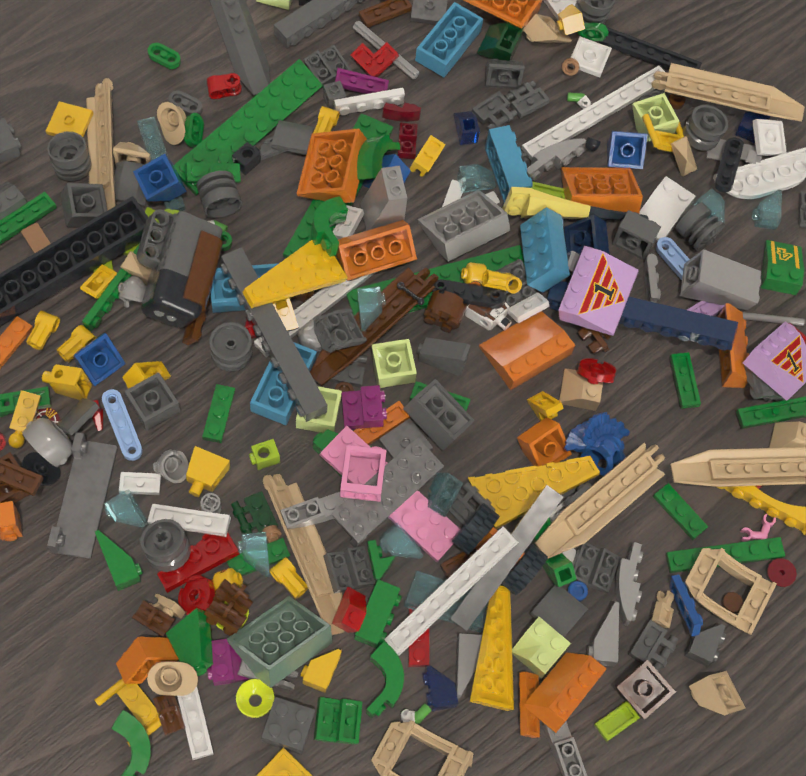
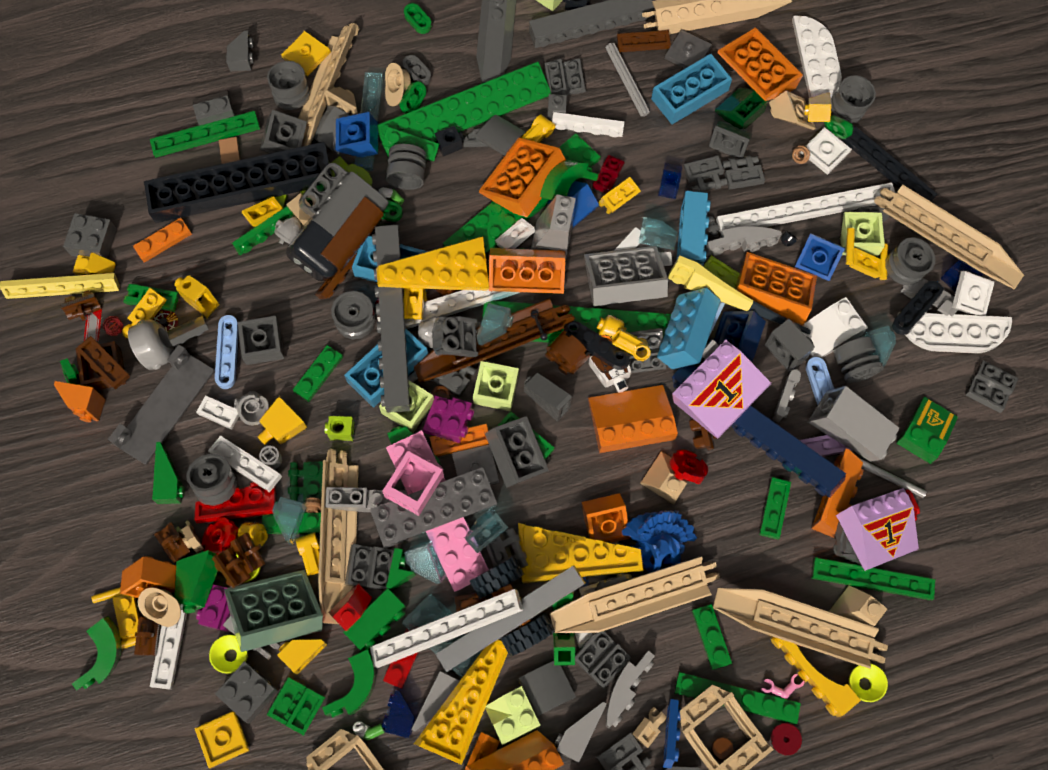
camera: 30 degrees right, 5 degrees up
black dish [21,452,60,486] -> none
yellow piece [26,310,60,350] -> none
yellow piece [57,325,97,363] -> none
blue slope [73,333,126,386] -> none
red bar [92,400,103,431] -> none
clear light blue slope [104,489,148,528] -> none
yellow slope [122,361,171,389] -> none
red piece [206,73,242,99] -> none
green arch [311,196,348,257] -> none
magenta plate [335,68,389,94] -> none
red plate [351,42,399,77] -> none
dark red slope [382,102,421,122] -> none
white plate [508,292,549,323] -> none
yellow slope [527,391,564,421] -> none
arm [567,92,591,109] -> none
blue tile [567,581,588,602] -> none
reddish brown tile [668,93,686,110] -> none
tan slope [671,136,697,176] -> none
clear light blue slope [752,190,782,230] -> none

